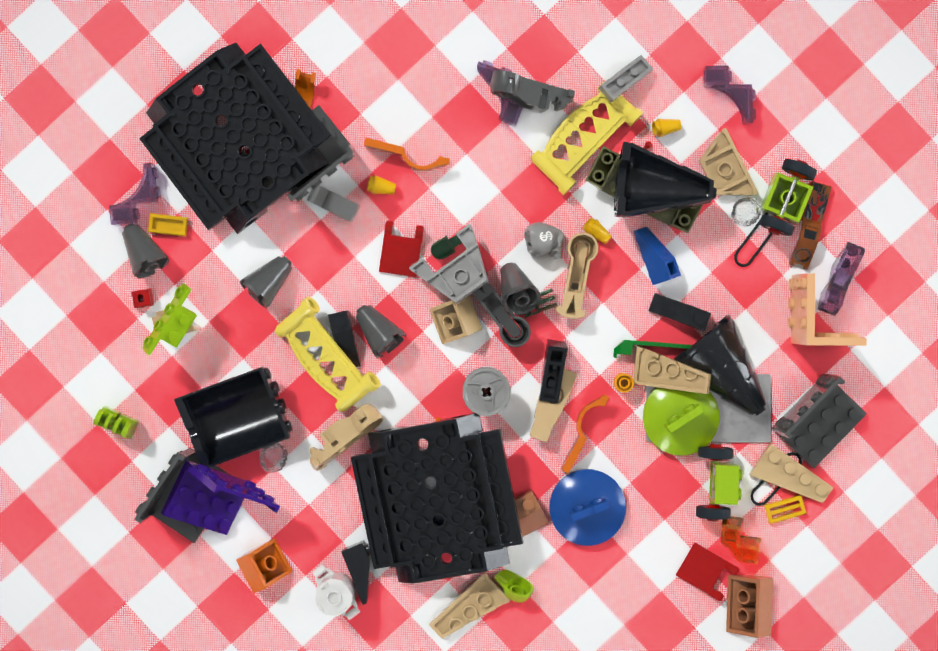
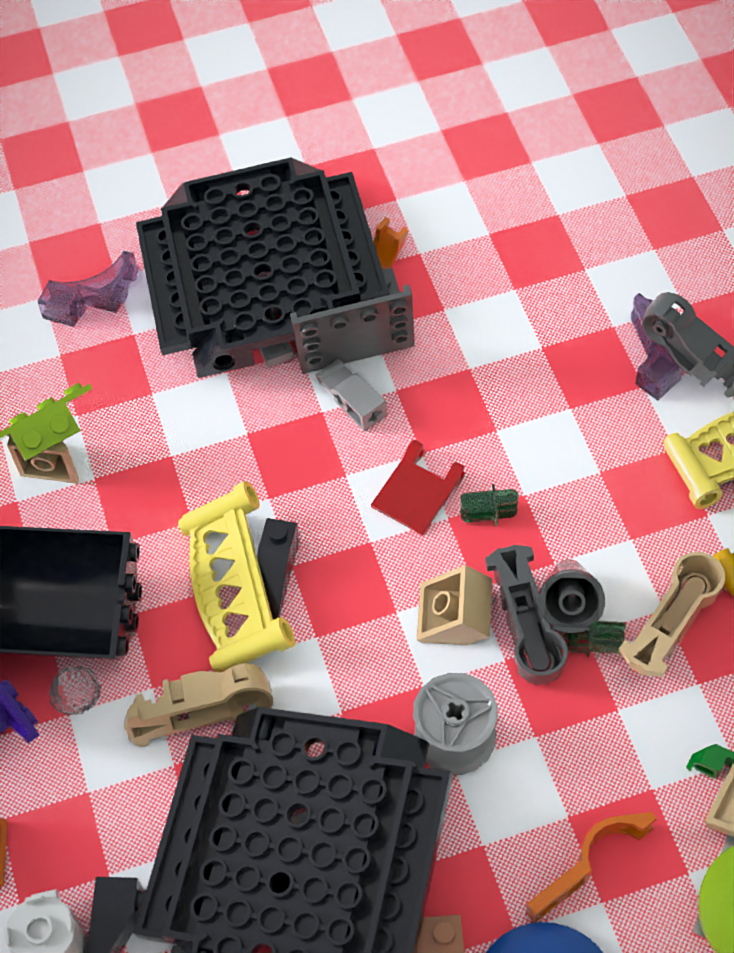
camera: 25 degrees right, 30 degrees down
dark grey cone [122,223,169,279] -> none
red piece [131,288,154,308] -> none
yellow tile [148,213,188,236] -> none
dark grey cone [239,256,292,309] -> none
dark grey cone [356,305,406,359] -> none
orange piece [364,138,450,171] -> none
yellow cone [367,175,396,195] -> none
light grey wing [409,223,488,304] -> none
light grey piece [524,222,565,259] -> none
tan piece [529,369,577,442] -> none
black slope [539,339,568,403] -> none
light orange wheel [613,373,634,393] -> none

